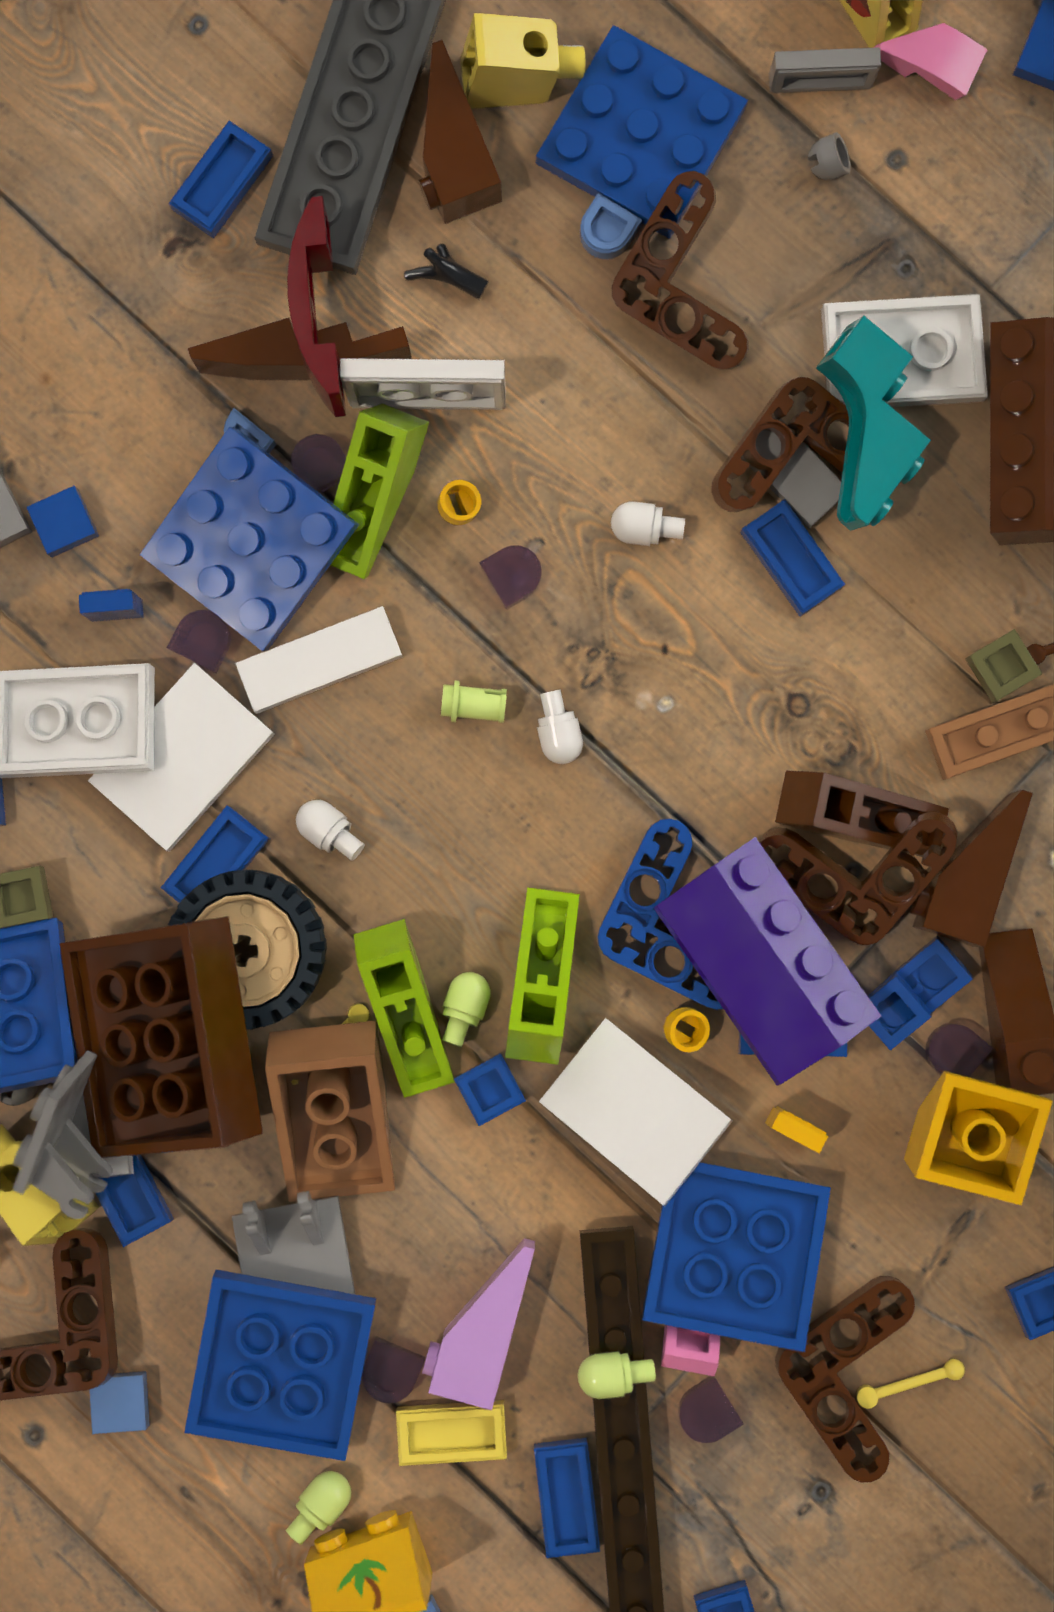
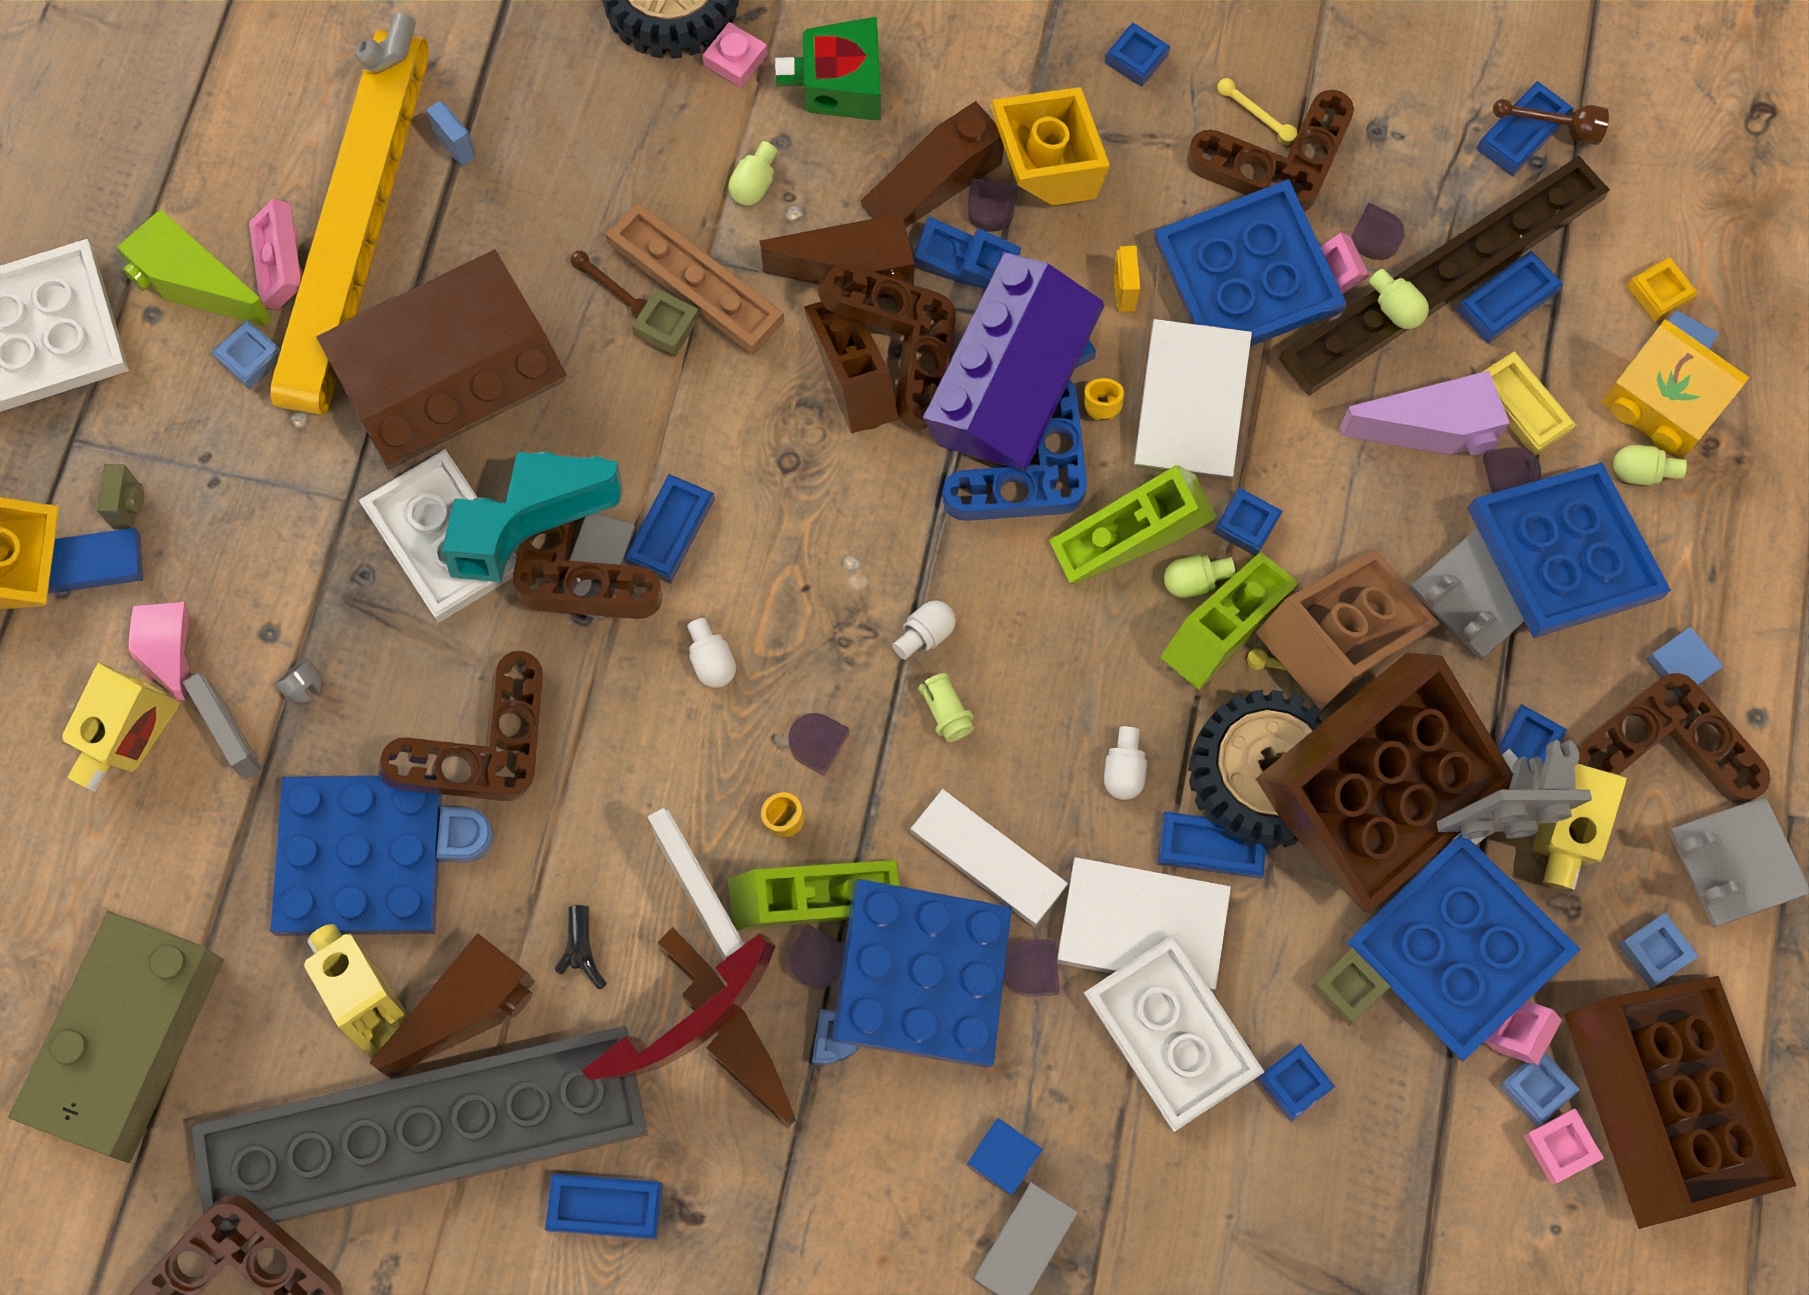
camera: 125 degrees left, 15 degrees down
blue tile [79,589,144,622] -> none

